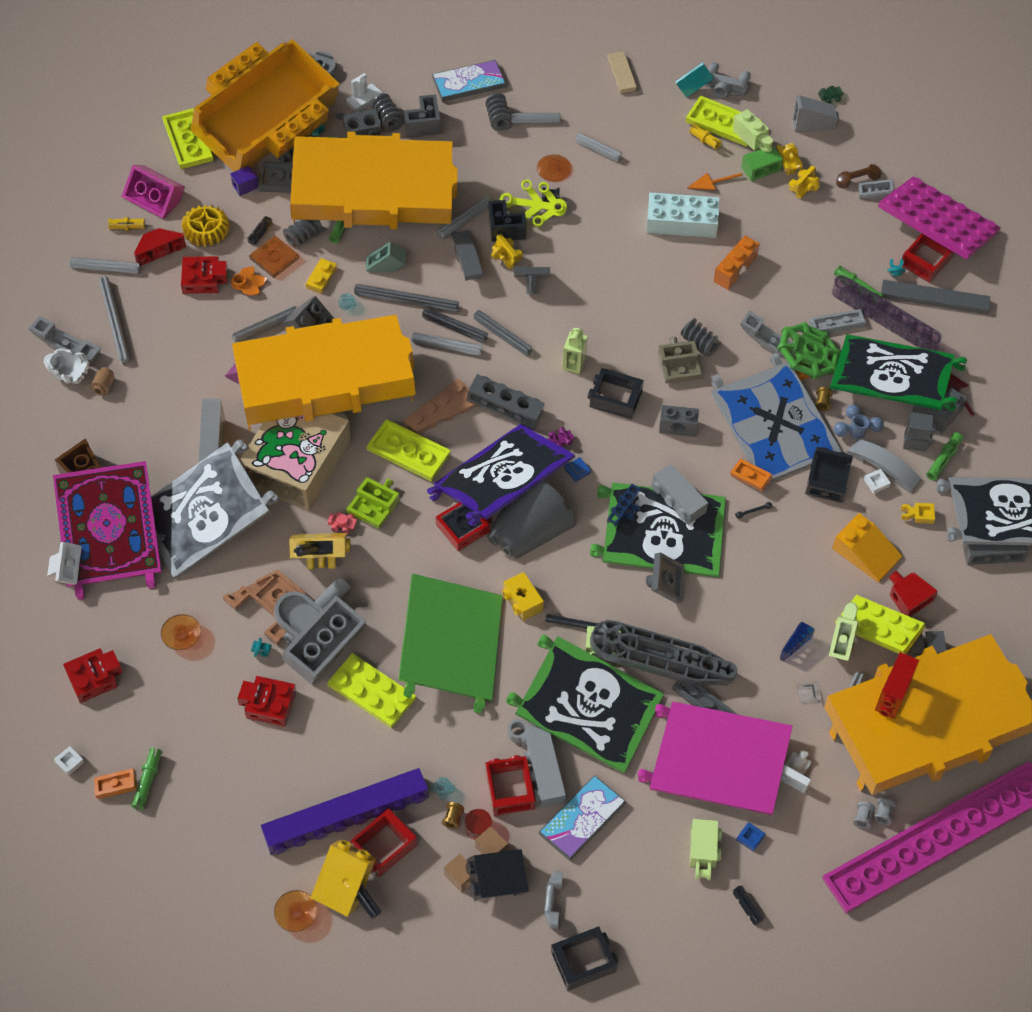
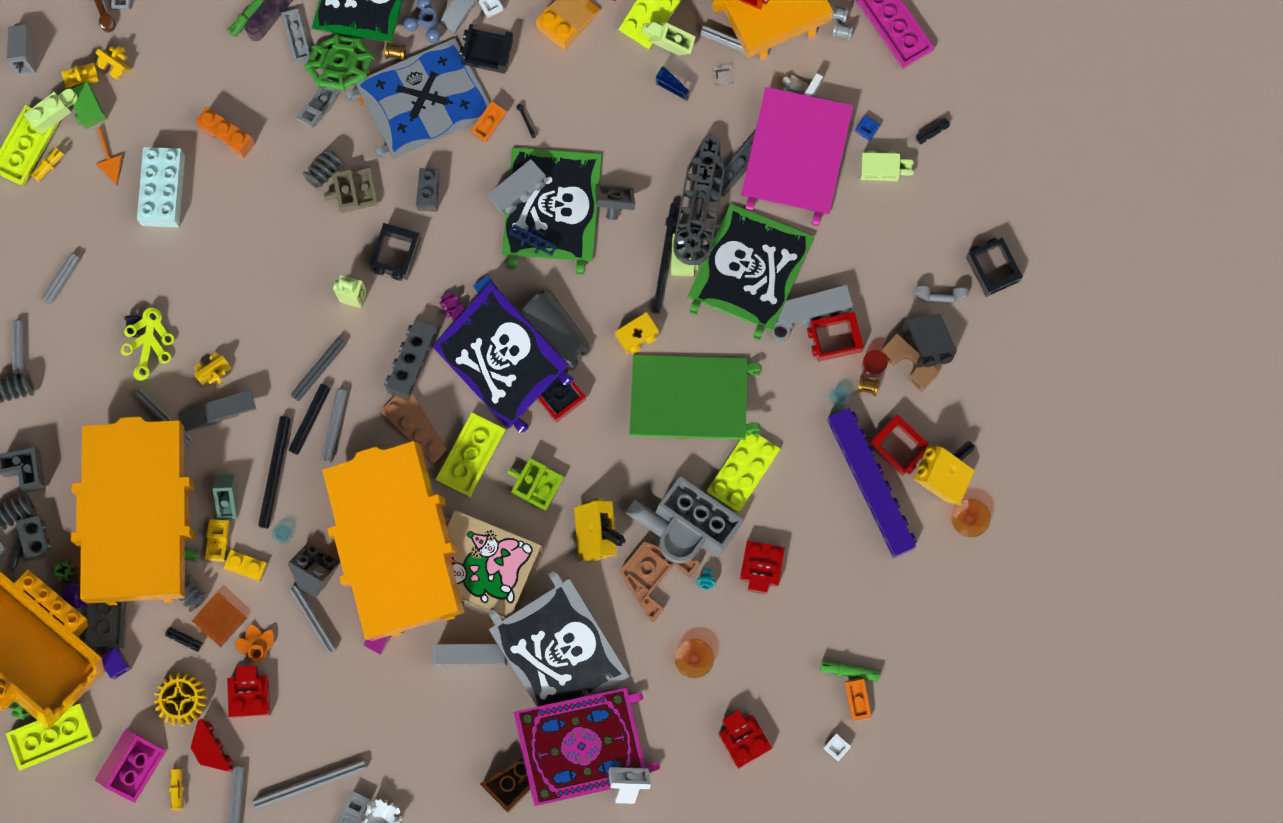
camera: 90 degrees left, 20 degrees up
medium nougat brick [91,367,115,395] -> none
coral piece [328,512,357,534] -> none
black brick [488,200,527,242] -> none
dark grey tile [514,267,550,294] -> none
clear orange dish [537,154,571,182] -> none
tile [539,775,626,861] -> none
none -> yellow slope [205,519,229,562]

